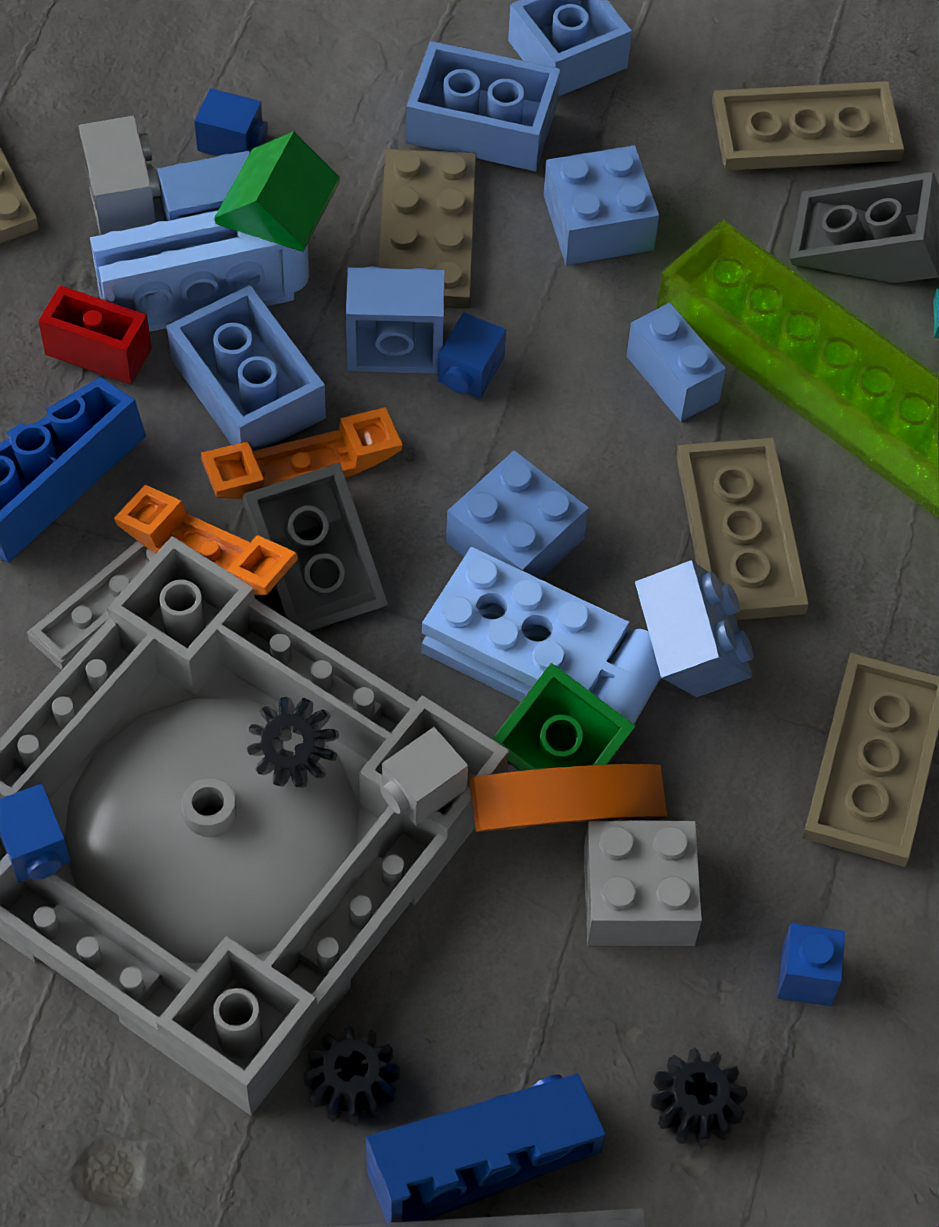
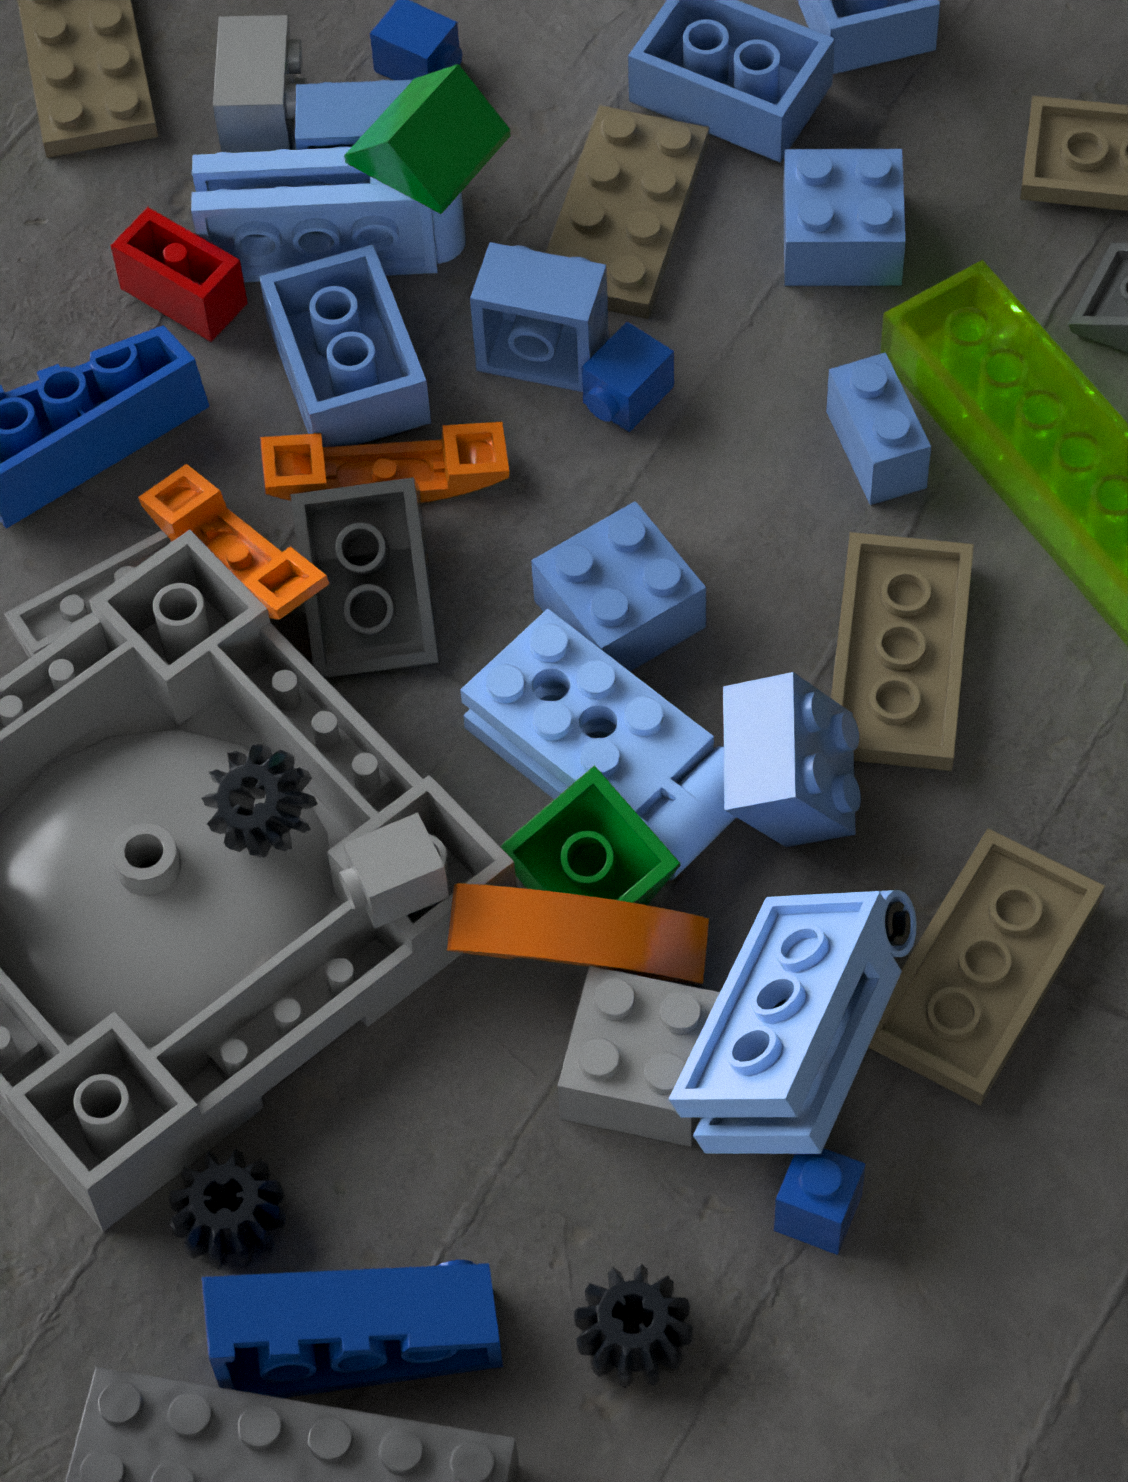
camera: 20 degrees right, 0 degrees up
none -> light blue hinge [668,890,917,1154]

